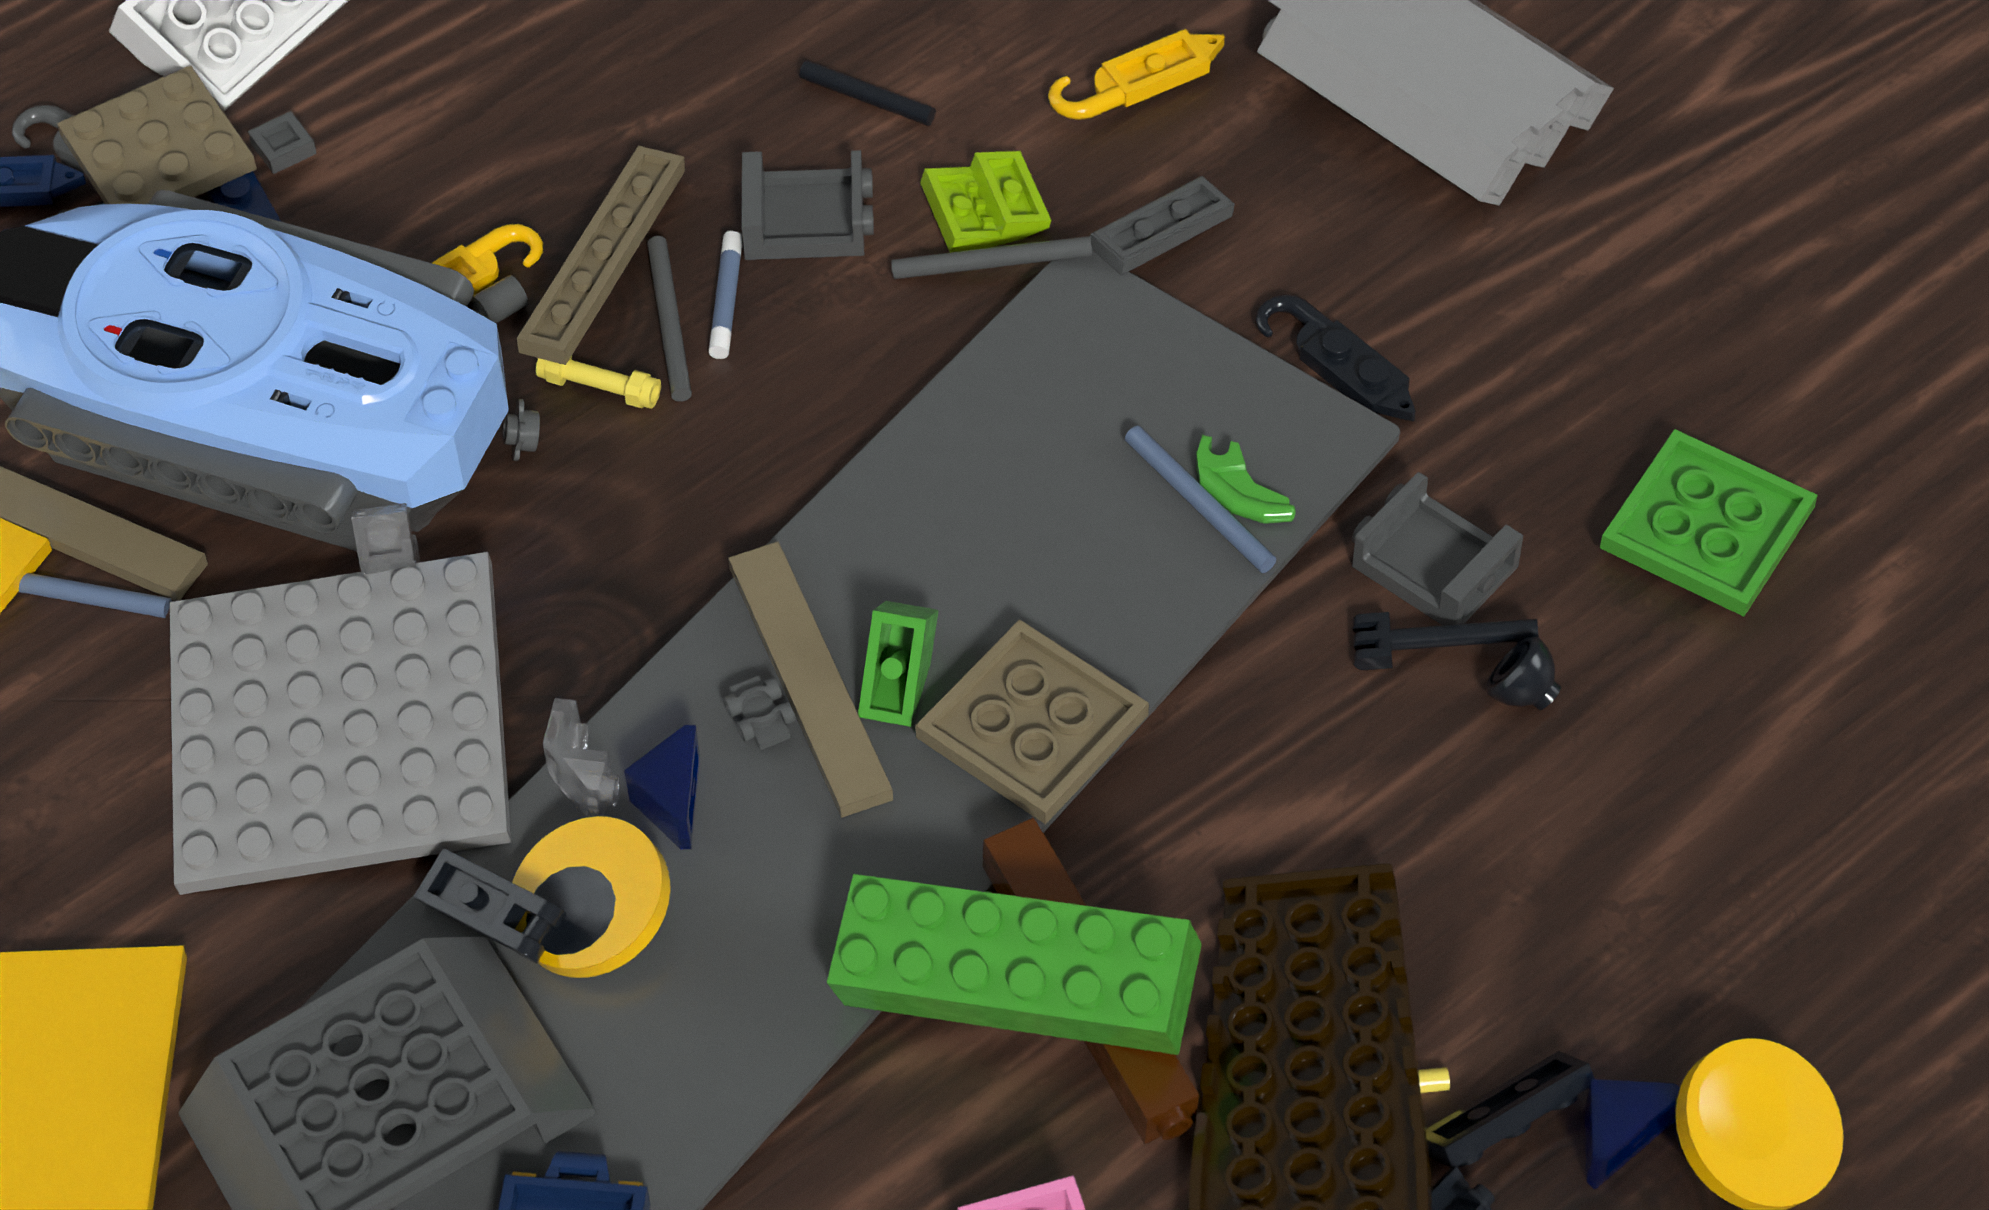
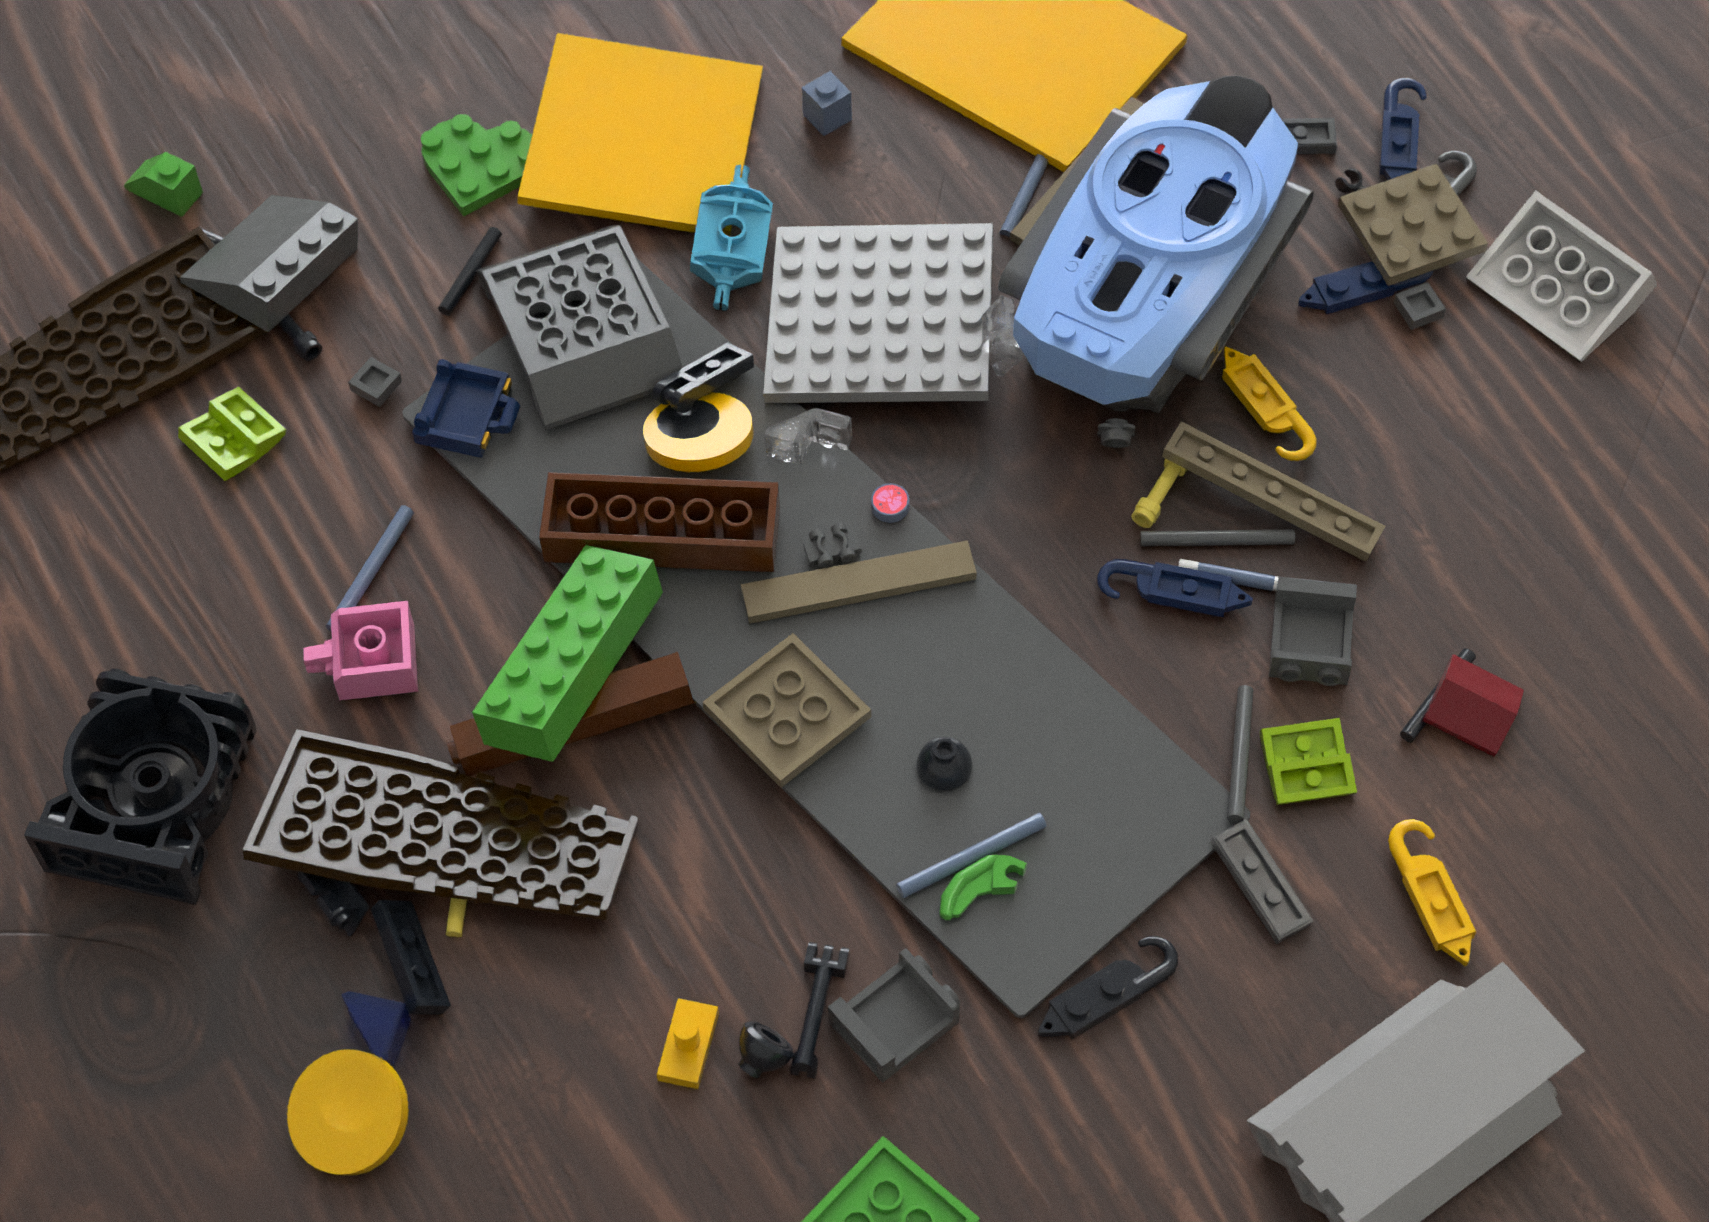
camera: 100 degrees right, 5 degrees up
dark grey hinge [471,275,528,324] -> none
clear blue slope [624,725,700,849] -> none
bright green slope [858,601,939,727] -> none
none -> reddish brown brick [539,472,780,572]
none -> yellow tile [657,998,719,1089]
none -> medium azure plate [690,165,773,310]
none -> tile [871,483,909,523]
none -> black brick [916,737,972,791]
none -> dark blue plate [1097,559,1253,617]
none -> dark red slope [1422,654,1524,757]

